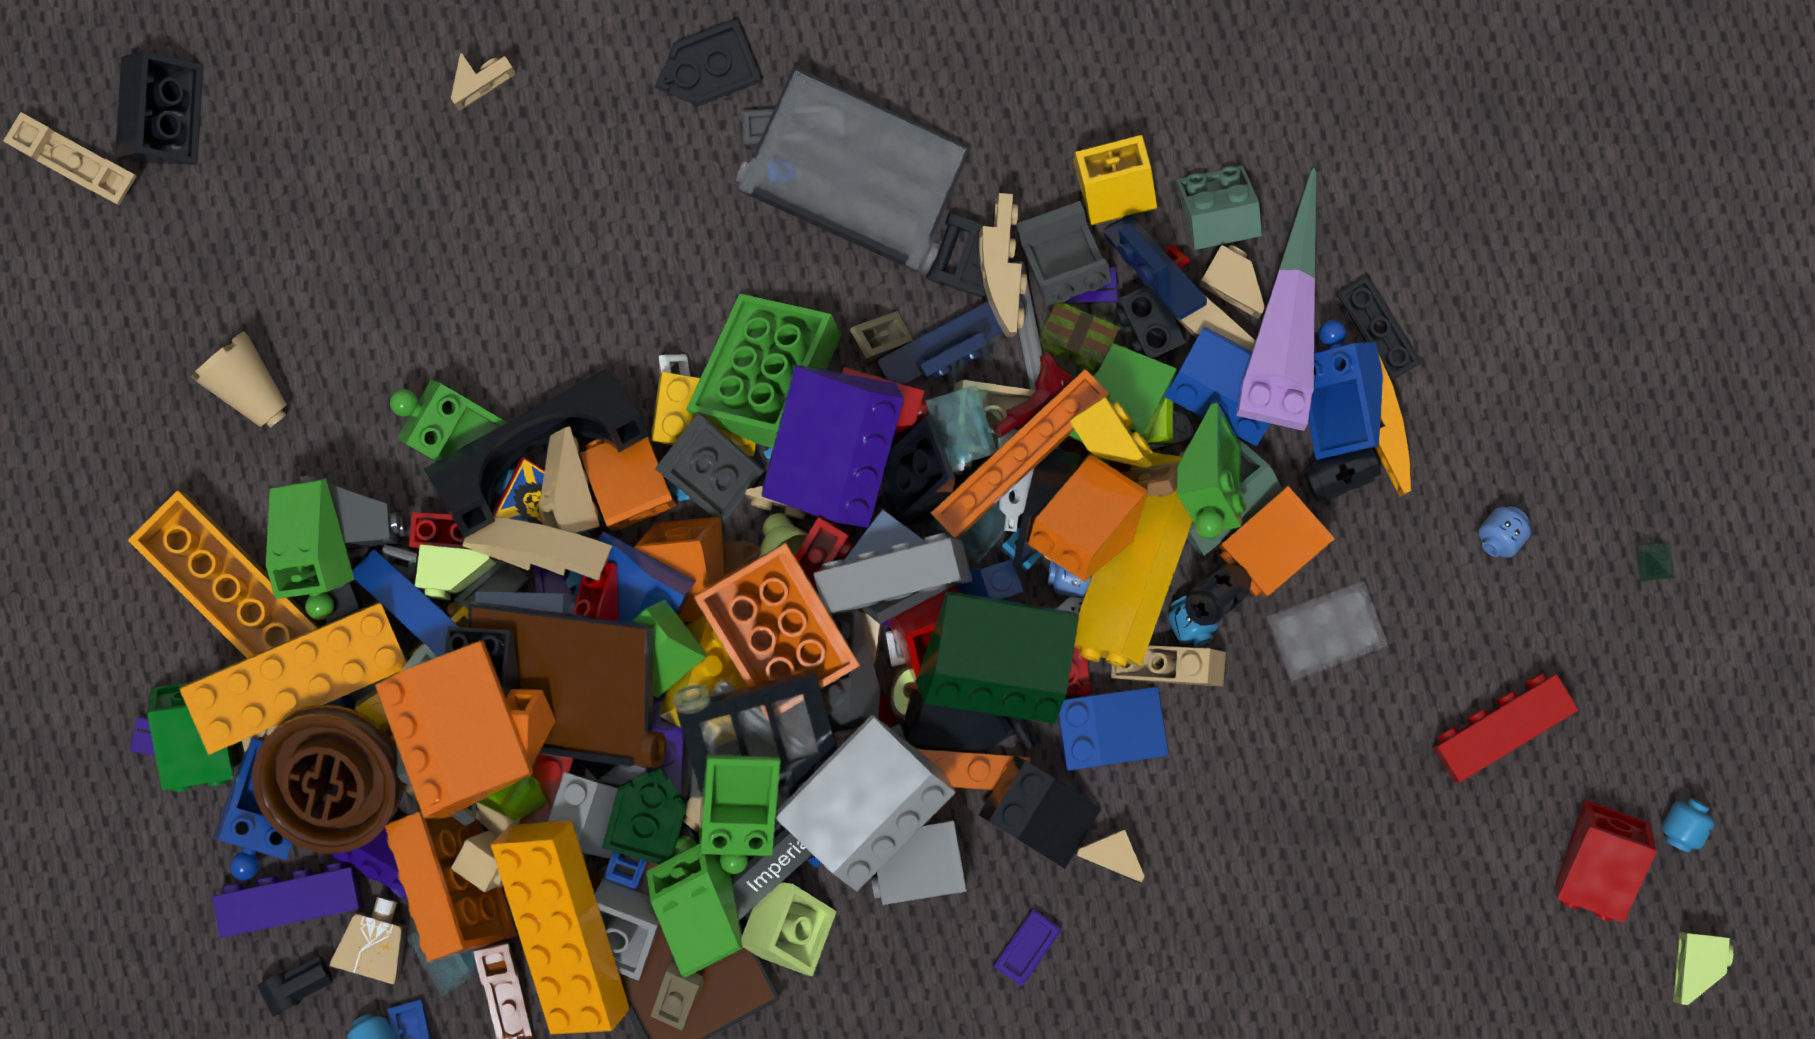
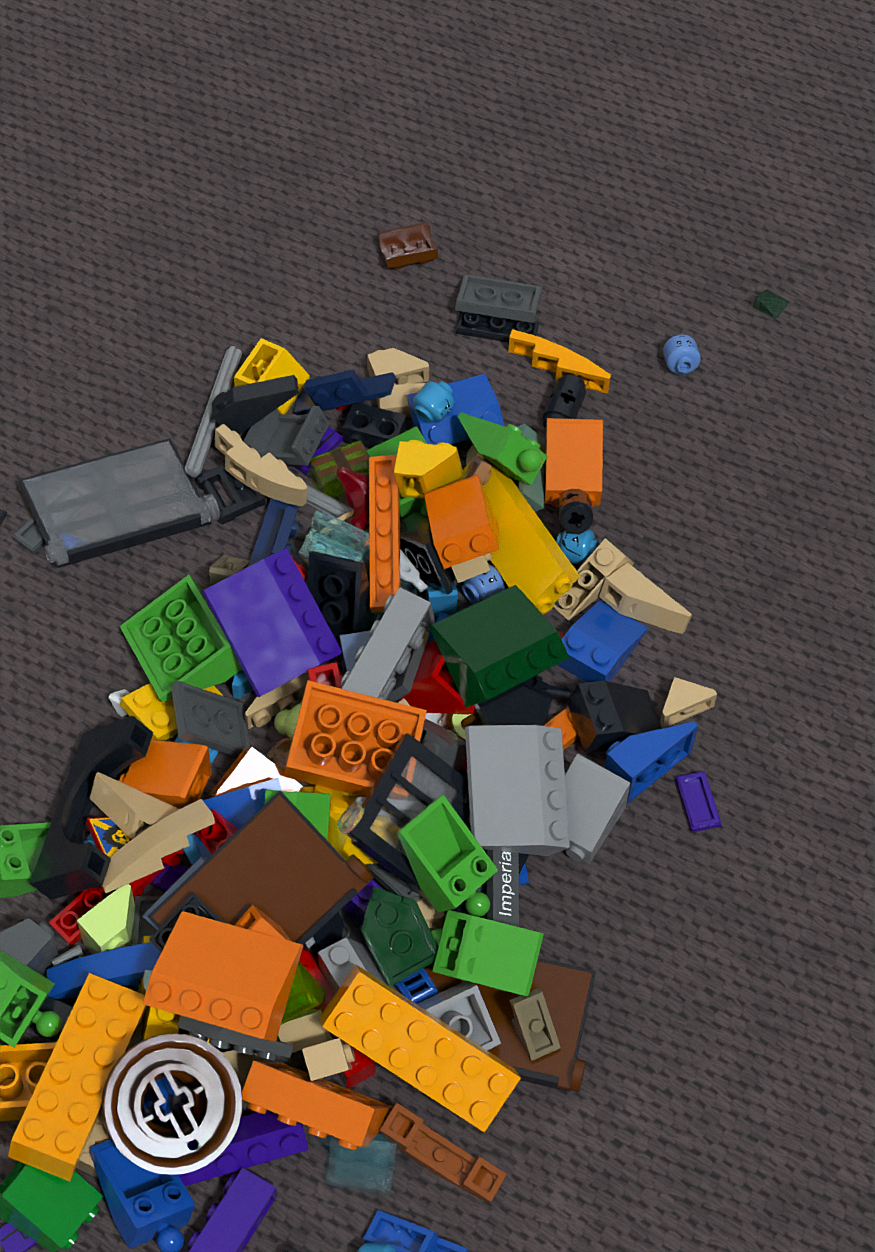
camera: 50 degrees left, 25 degrees down
tan torso [330,896,407,984] -> none
yellowish green slope [741,882,837,976] -> none
sand green slope [1176,165,1262,250] -> none
lavender plate [1236,168,1316,431] -> none
clear plate [1266,581,1388,682] -> none
blue slope [1308,319,1383,460] -> none
red brick [1433,673,1579,783] -> none
none -> light grey axle [185,346,242,477]
none -> black slope [212,375,299,435]
none -> reddish brown bracket [378,222,439,269]
none -> dark azure head [413,381,455,423]
none -> dark grey tile [455,274,542,323]
none -> tan slope [599,562,692,634]
none -> blue slope [604,722,698,804]

